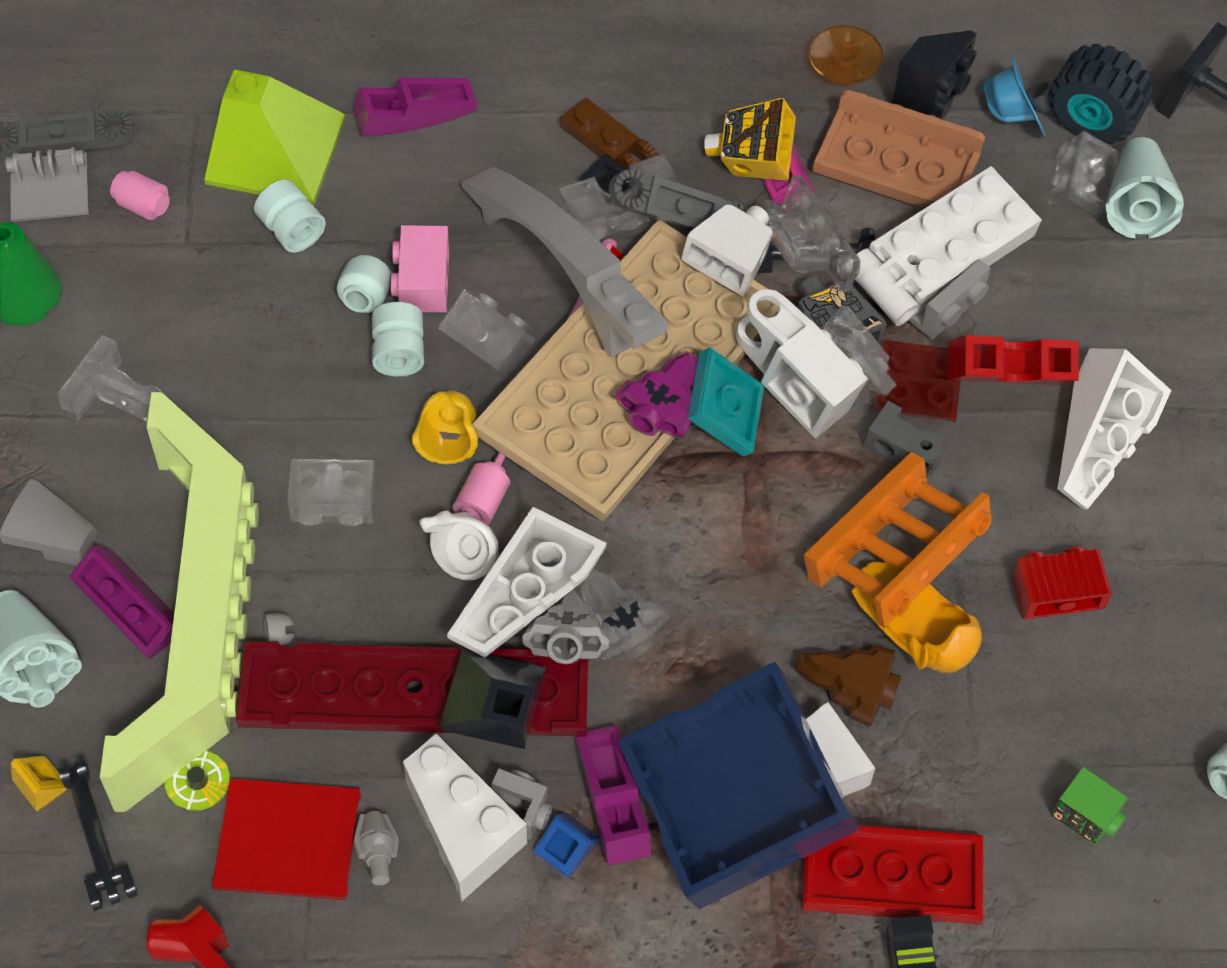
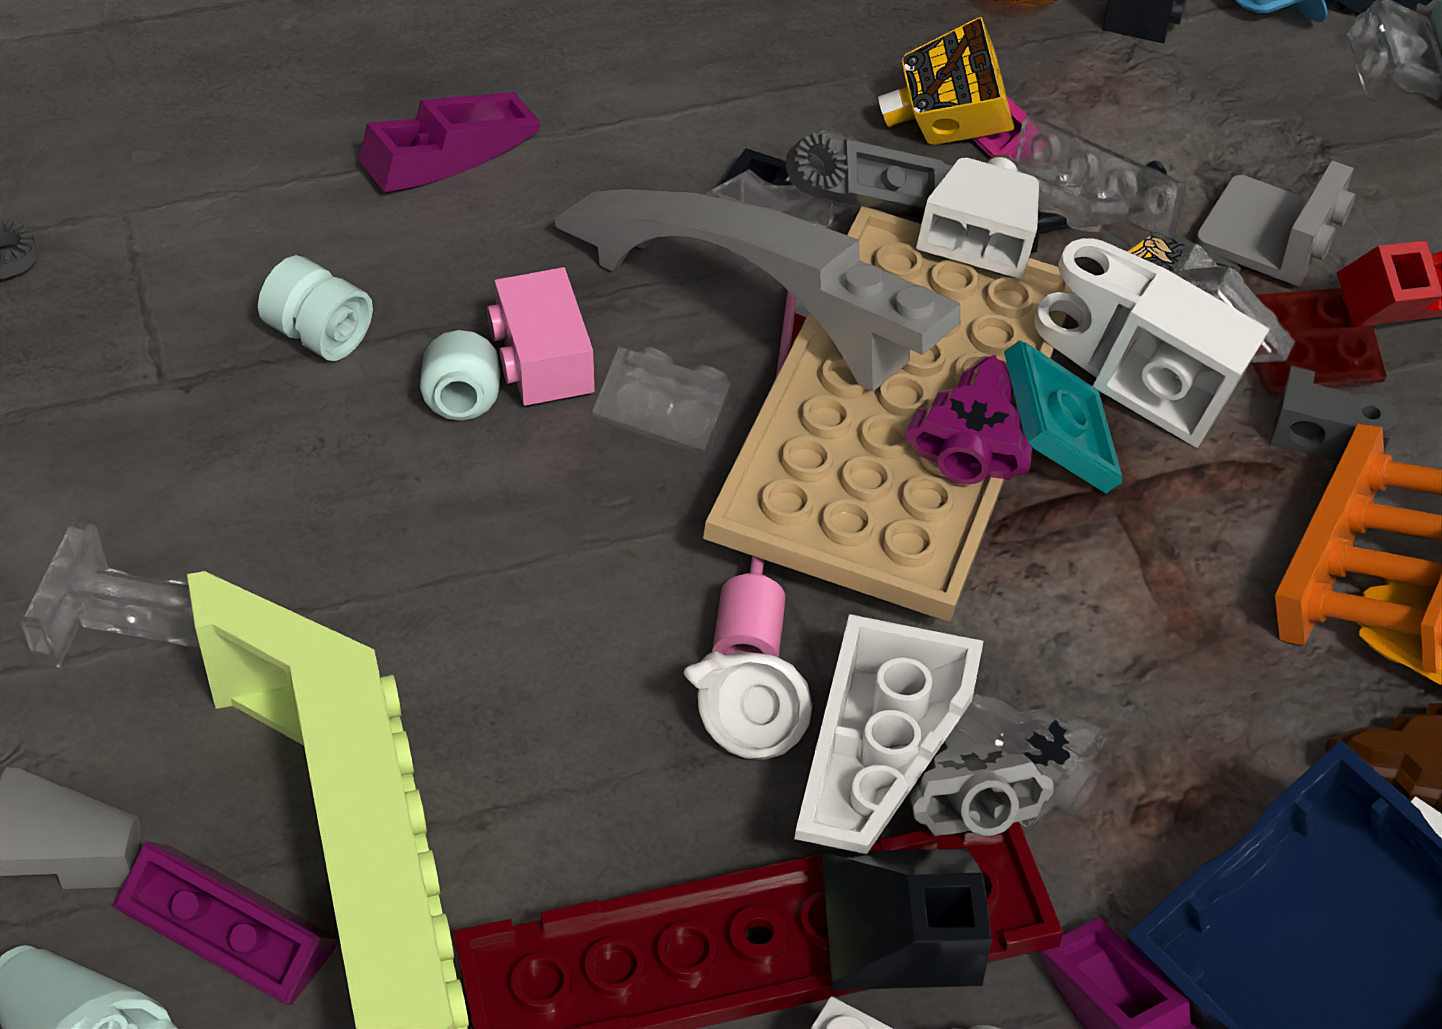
camera: 15 degrees left, 10 degrees down
bright pink brick [110,171,170,220] -> none
lime slope [204,70,346,206] -> none
light grey hinge [264,613,295,646] -> none
clear brick [287,459,376,526] -> none
light aqua wheel [372,302,424,377] -> none
yellow hair [412,390,478,465] -> none
reddish brown hinge [560,97,660,172] -> none
nougat bracket [813,90,985,208] -> none
white hinge [846,166,1042,326] -> none

